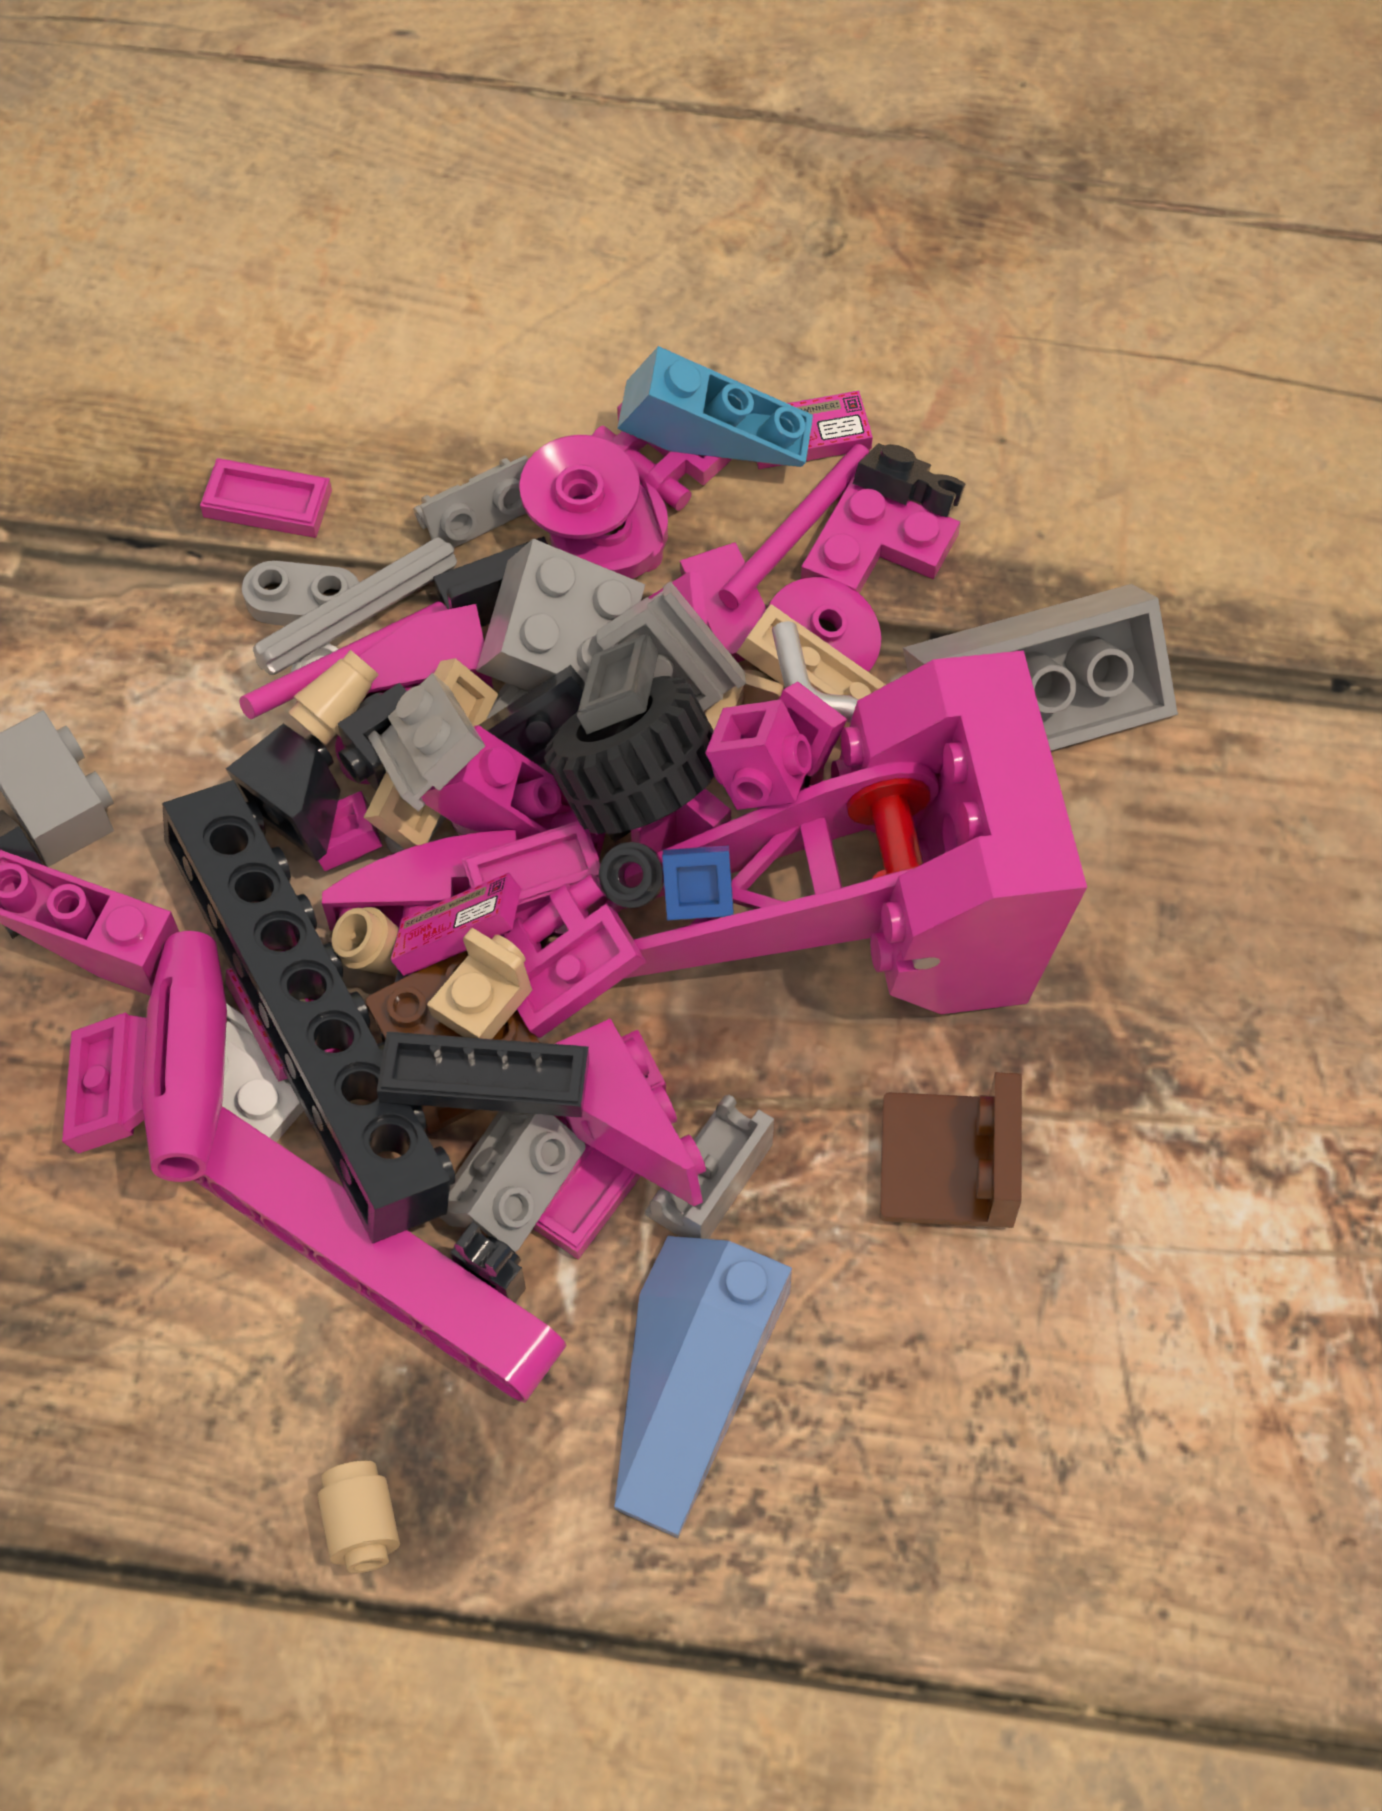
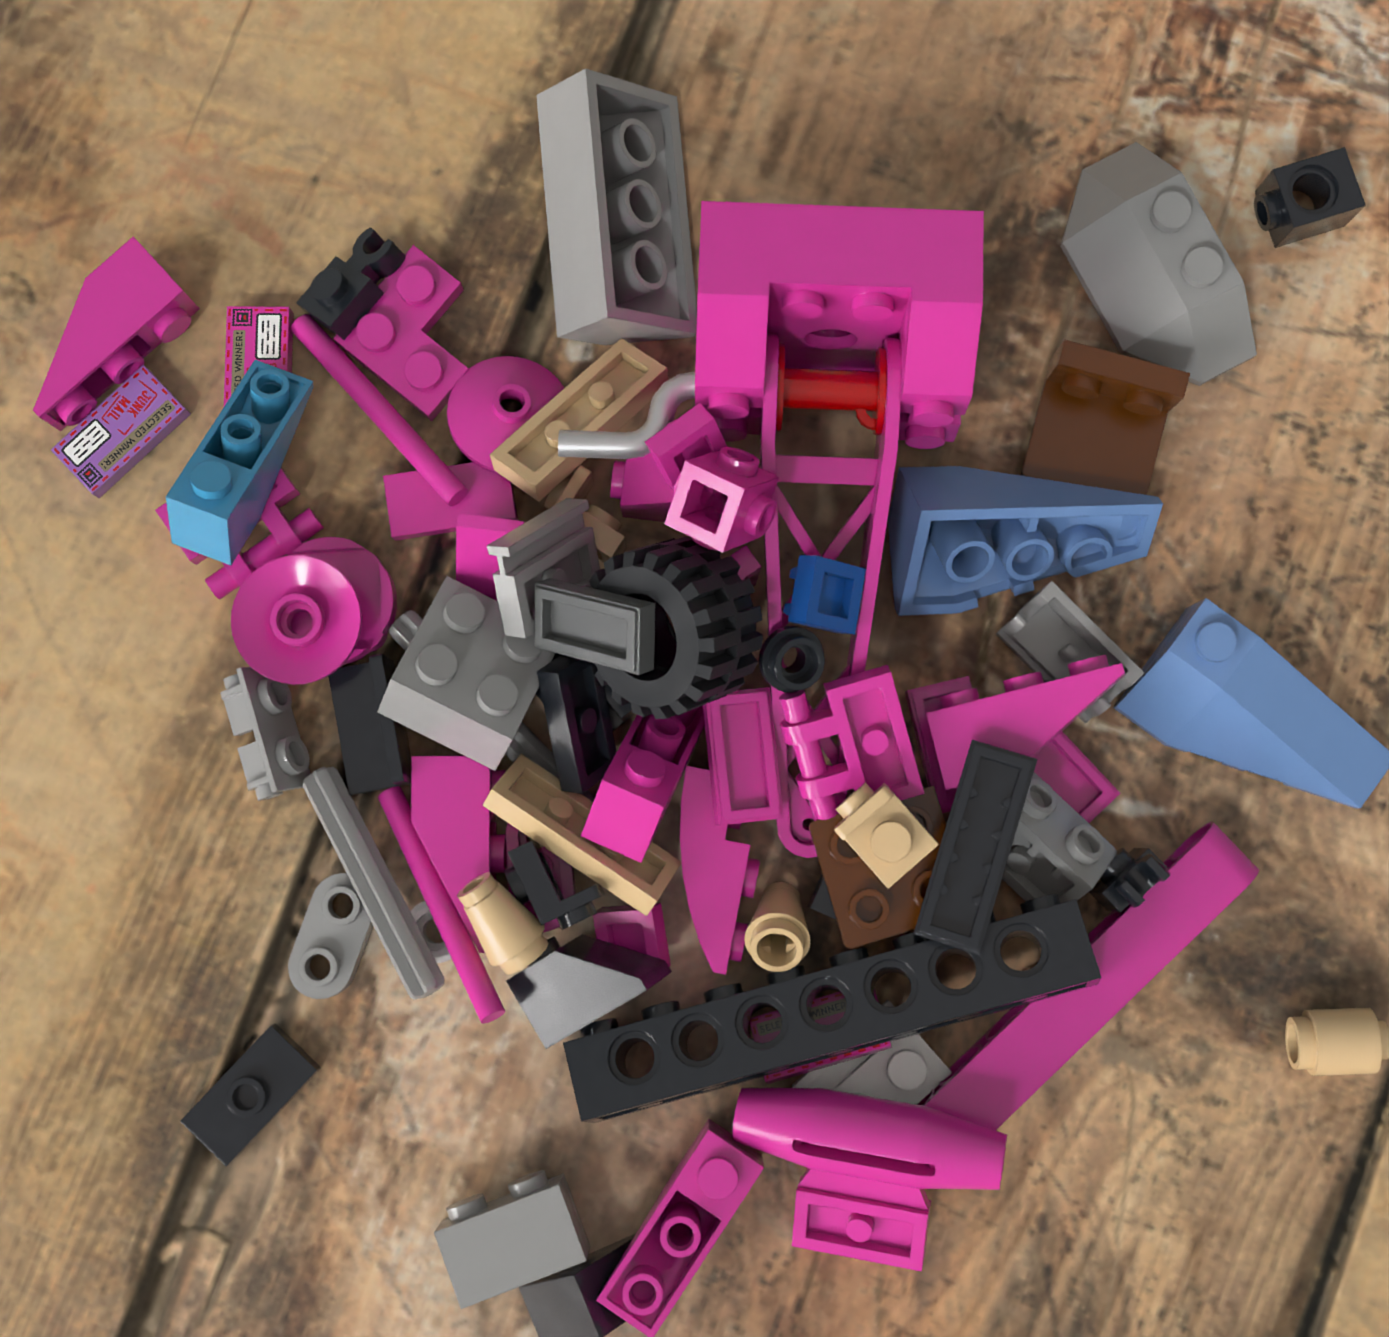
camera: 75 degrees left, 20 degrees up
dark pink tile [200,458,332,538] -> none
light grey plate [368,673,485,811] -> none
dark pink tile [391,872,521,976] -> none
none -> dark pink slope [33,236,200,431]
none -> tile [51,365,191,498]
none -> black plate [180,1024,321,1166]
none -> medium blue wedge [888,466,1163,616]
none -> light grey wedge [1060,142,1257,386]
none -> black brick [1254,147,1366,248]

